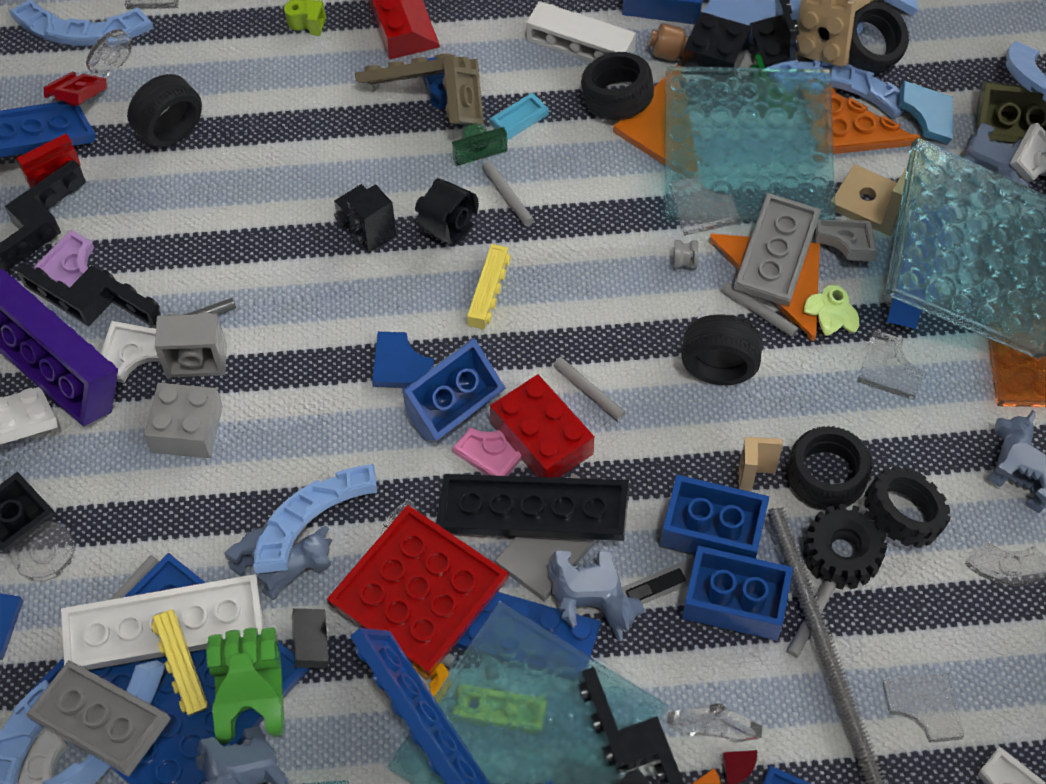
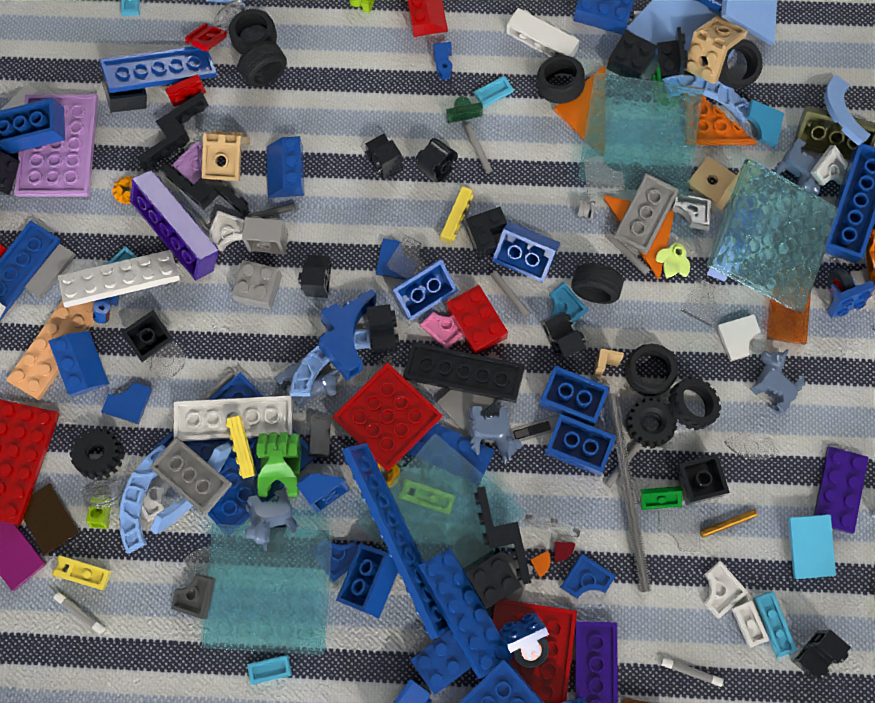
camera: 10 degrees right, 15 degrees up
dark tan bracket [355,53,484,126] -> none
medium nougat head [648,23,689,62] -> none
none -> tan bracket [202,130,250,181]
none -> black tyre [229,8,277,55]
none -> blue slope [267,136,305,198]
none -> blue slope [296,473,350,513]
none -> black brick [298,255,332,298]
none -> blue arch [319,289,376,381]
none -> black brick [367,304,400,355]
none -> clear tile [386,234,427,279]
none -> black brick [465,207,507,259]
none -> blue slope [492,221,560,283]
none -> black brick [540,312,586,358]
none -> dark azure tile [549,283,589,323]
none -> green plate [640,486,682,510]
none -> black brick [674,454,730,506]
none -> pearl gold bar [699,509,758,538]
none -> white tile [717,314,761,362]

